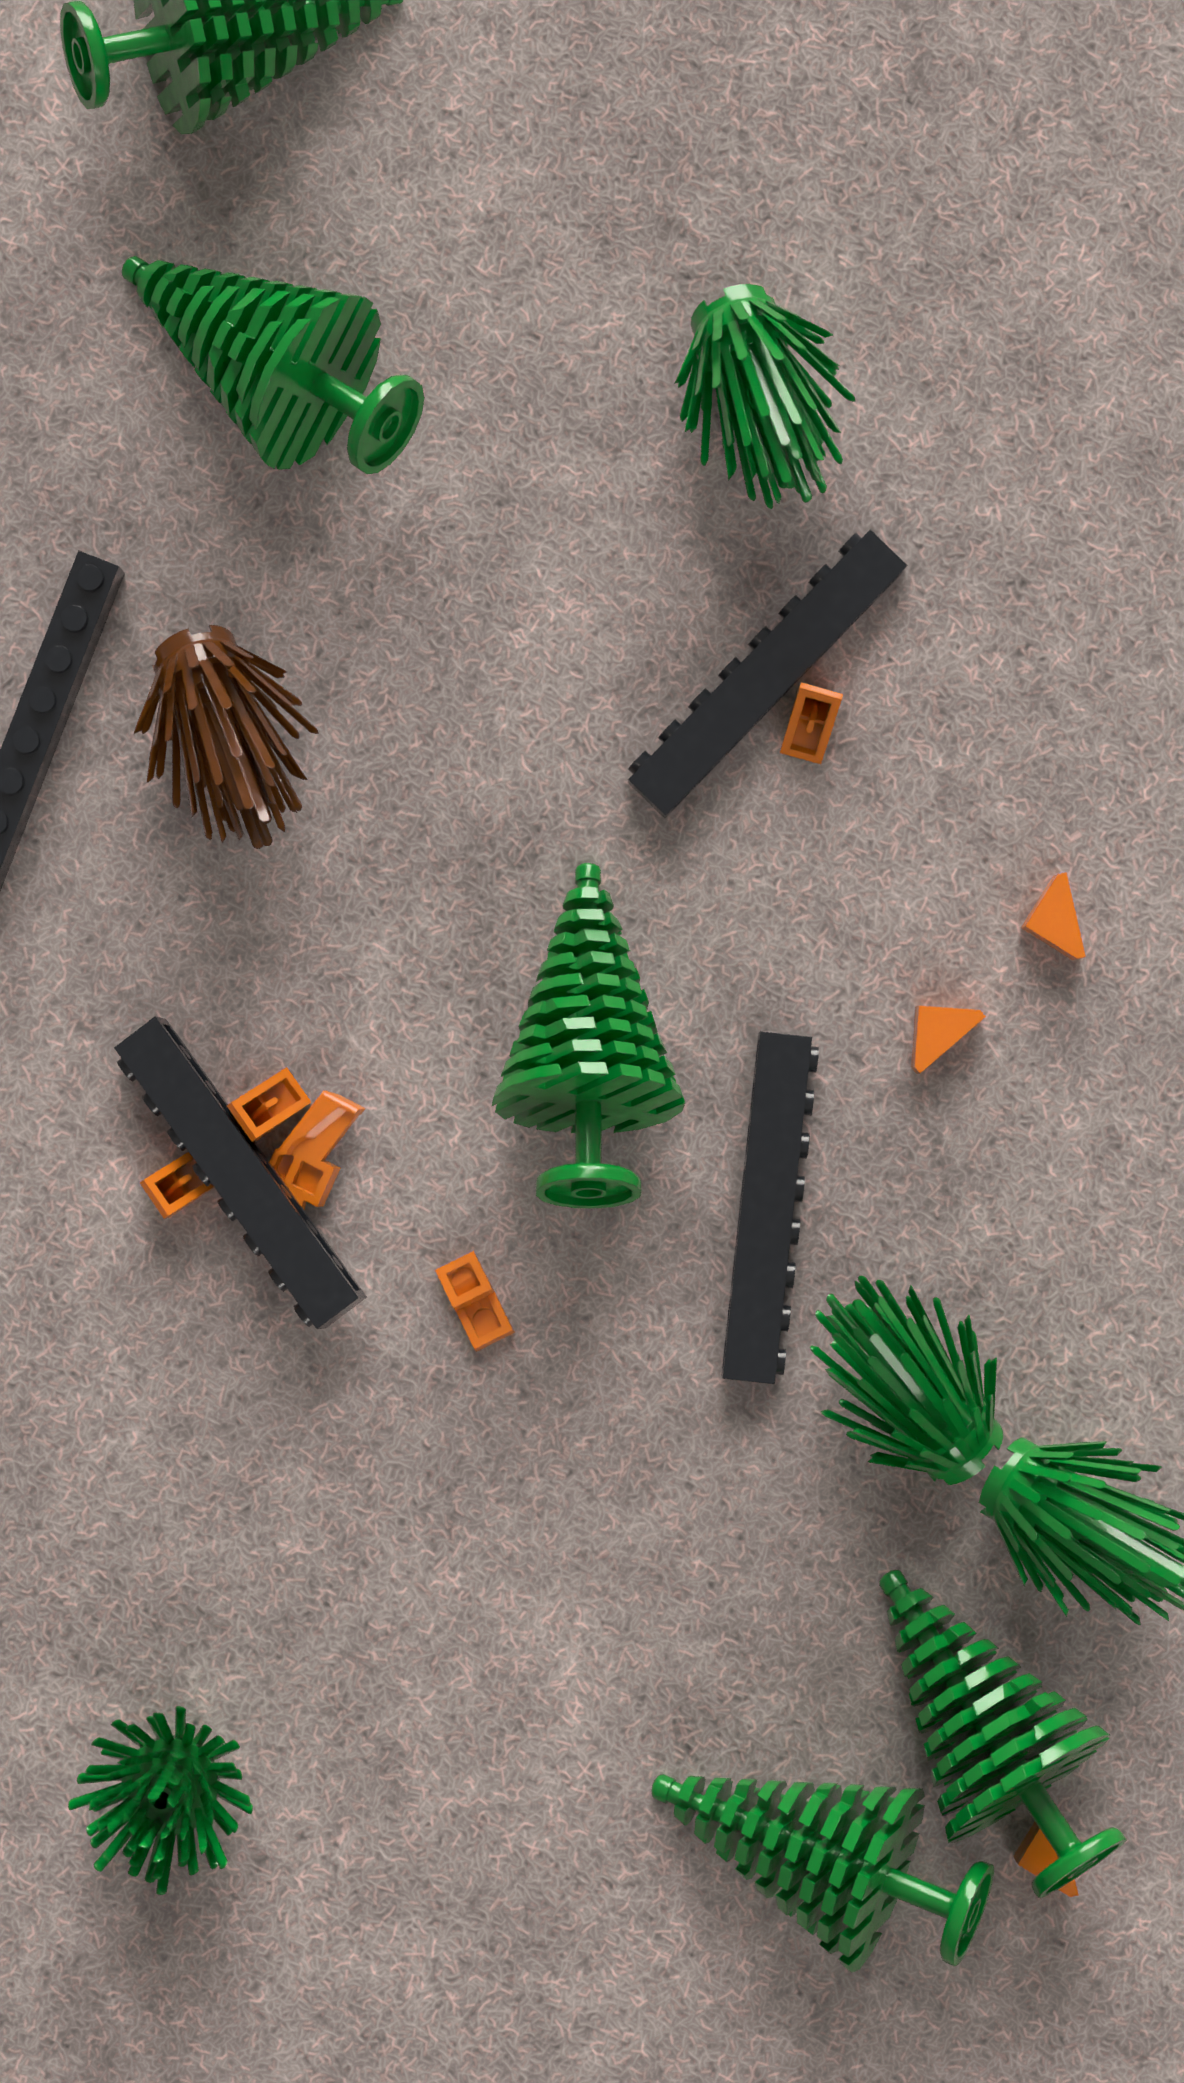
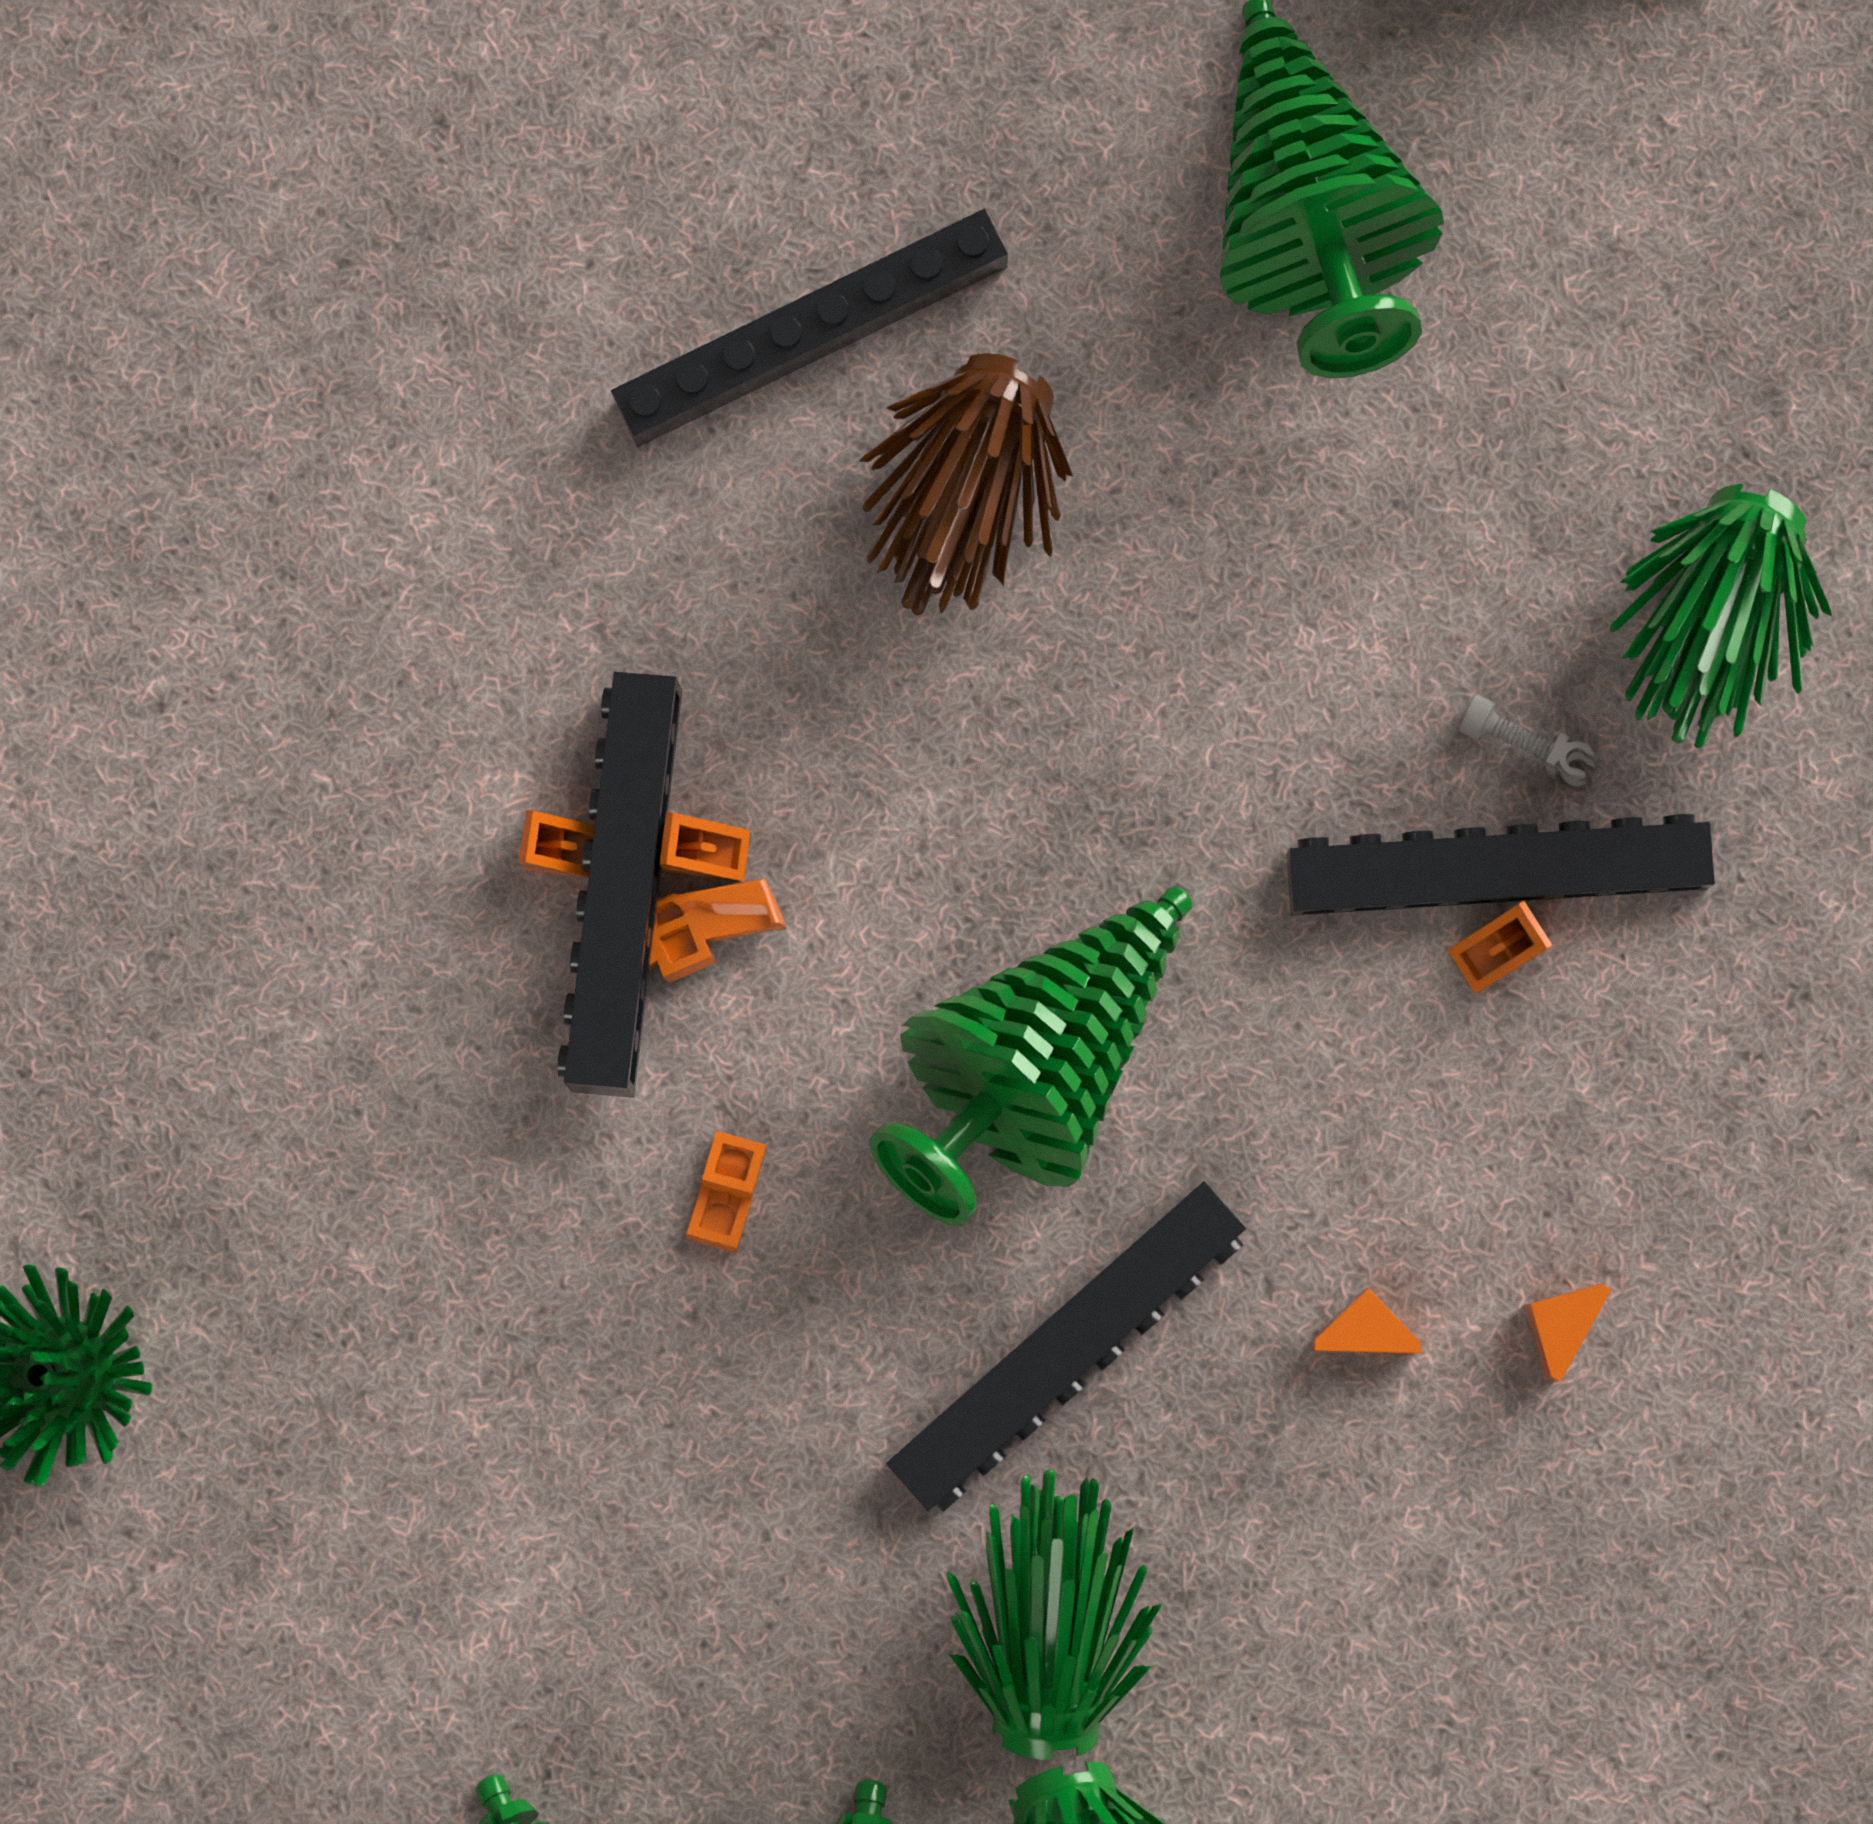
camera: 45 degrees right, 5 degrees down
none -> light grey bar [1459,694,1595,790]

